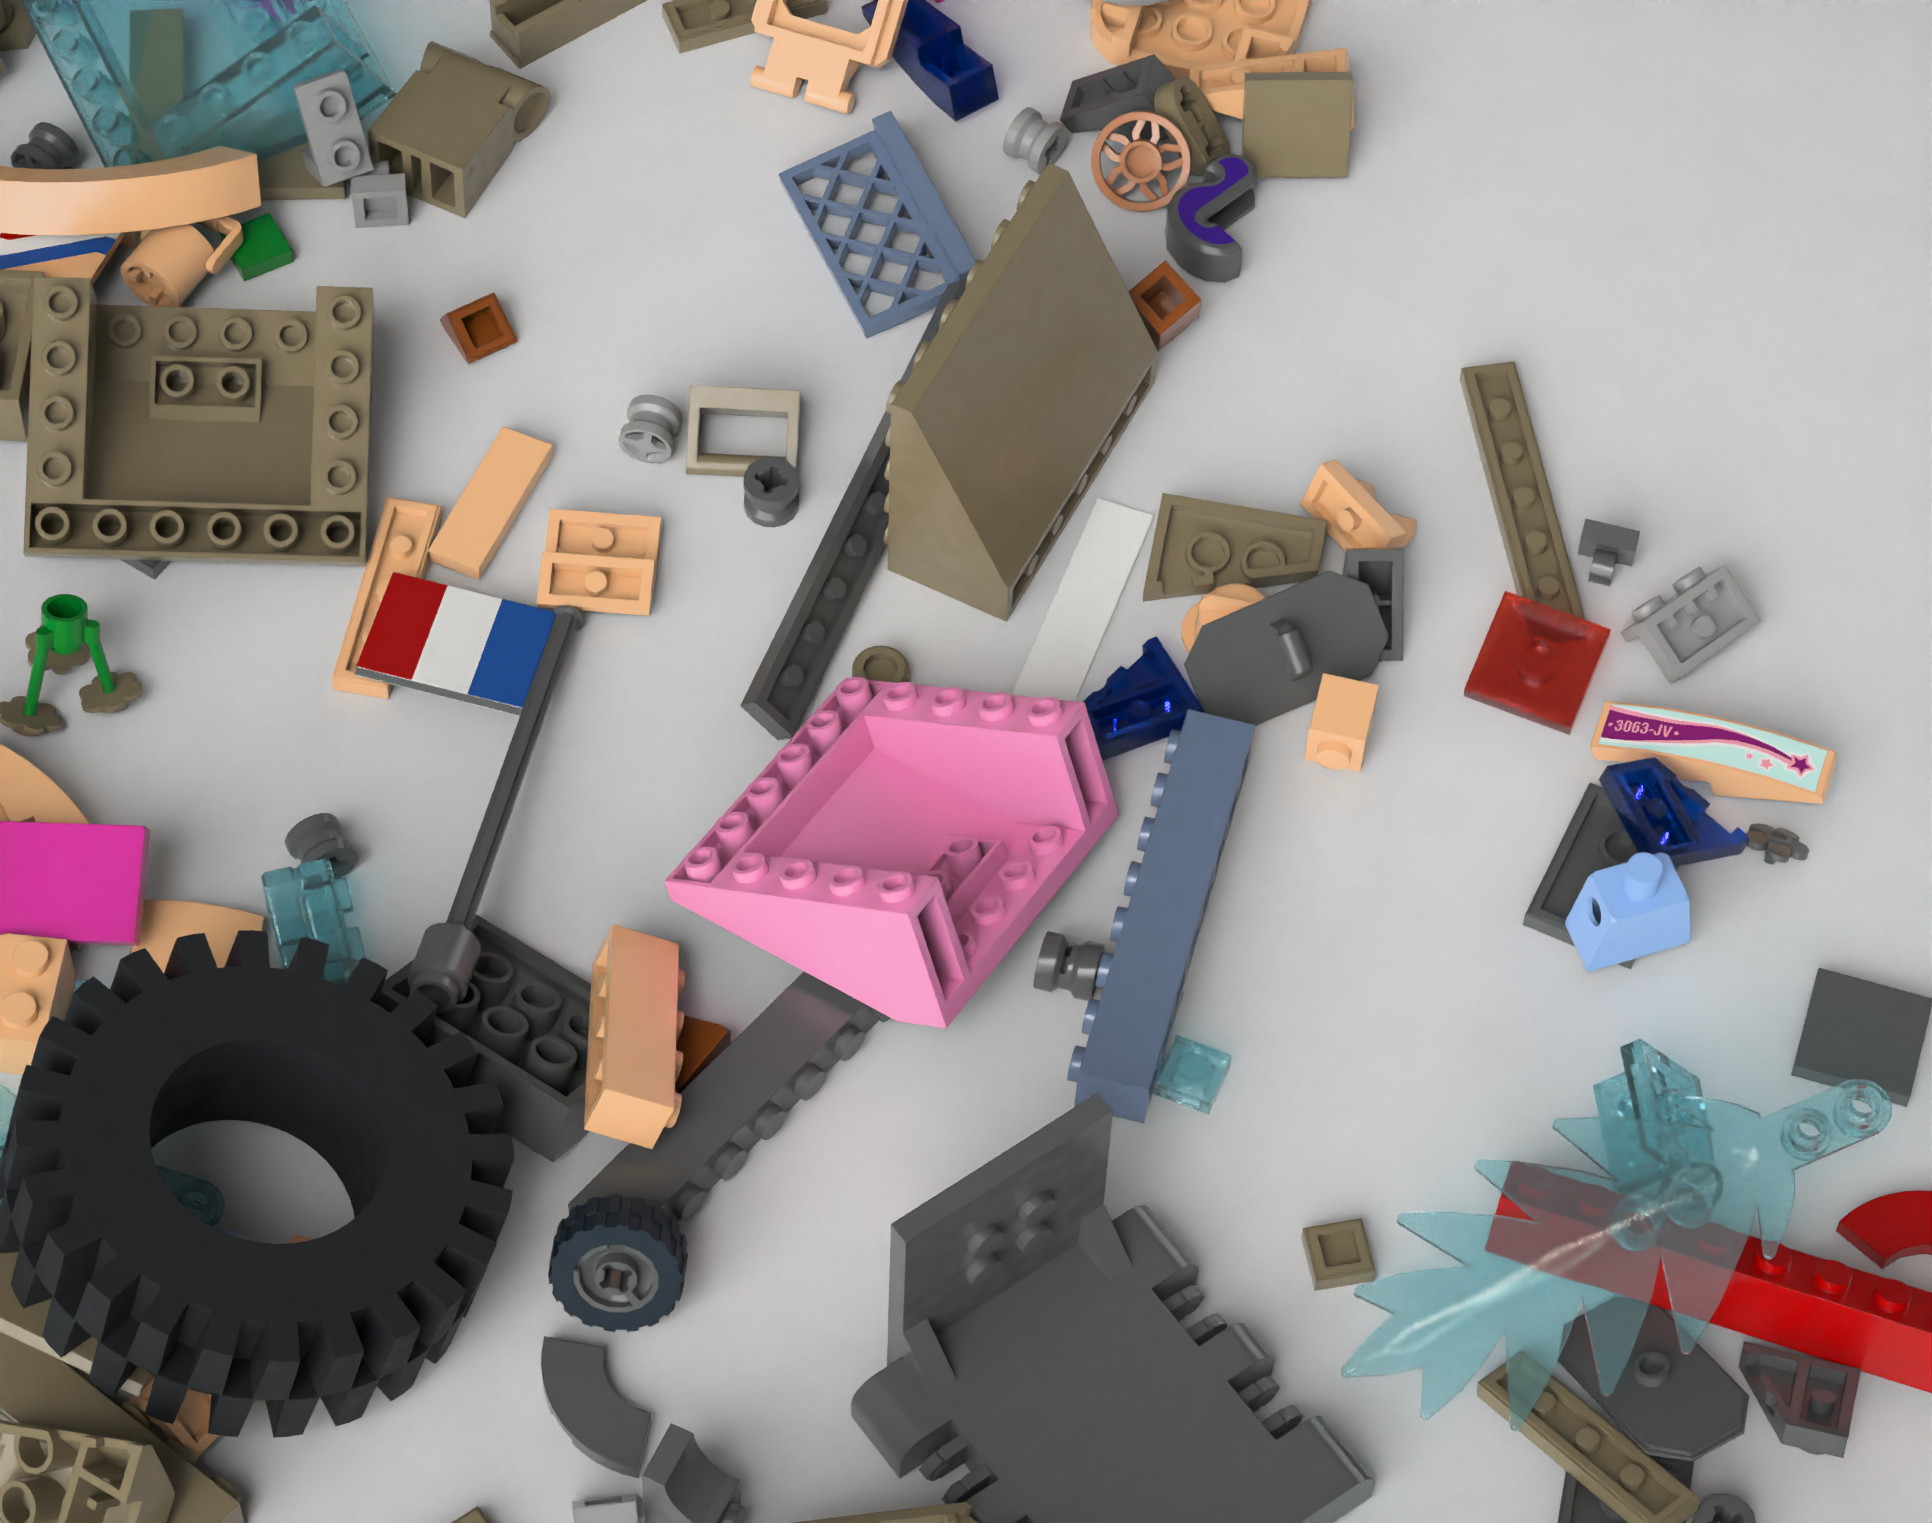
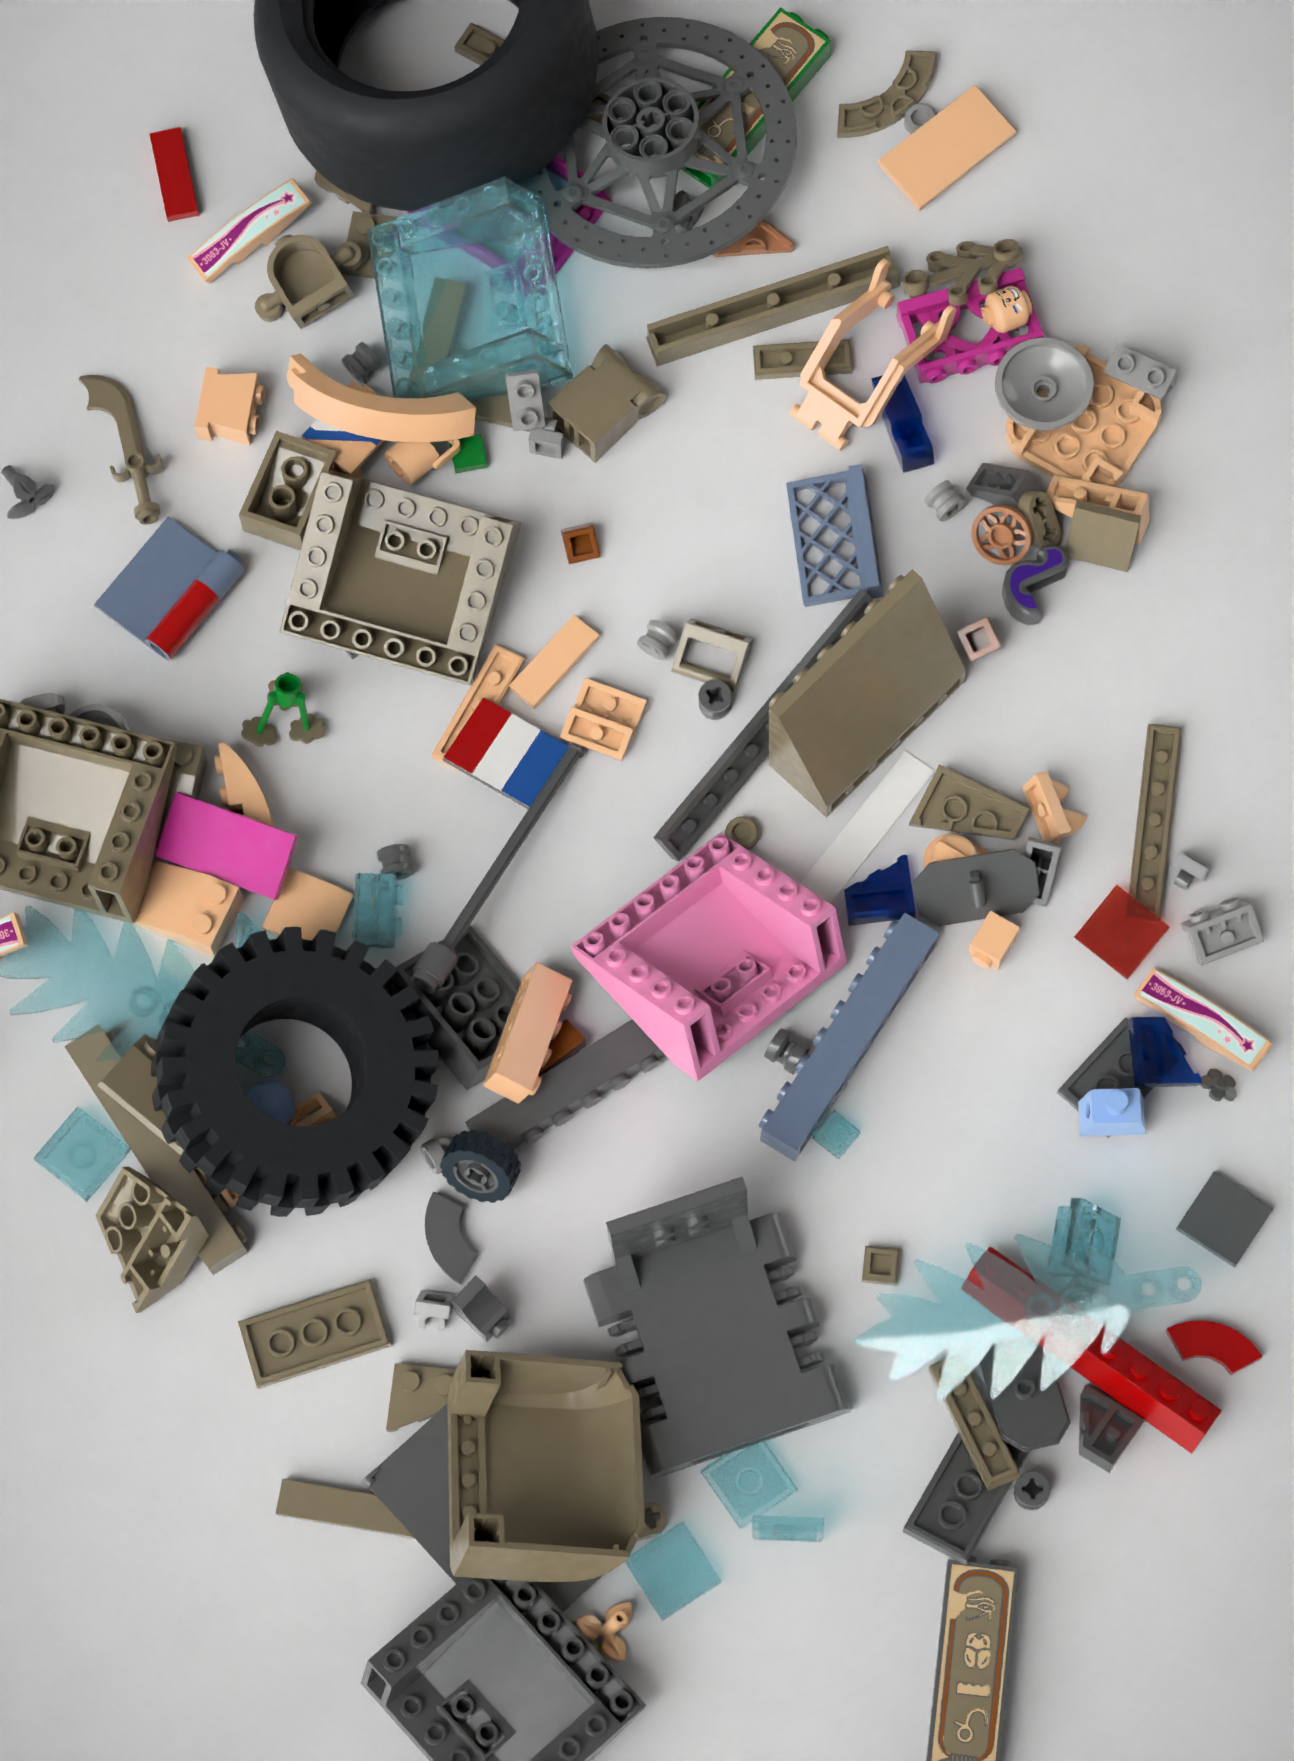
camera: 25 degrees right, 15 degrees up
none -> light grey tile [421,1137,452,1174]

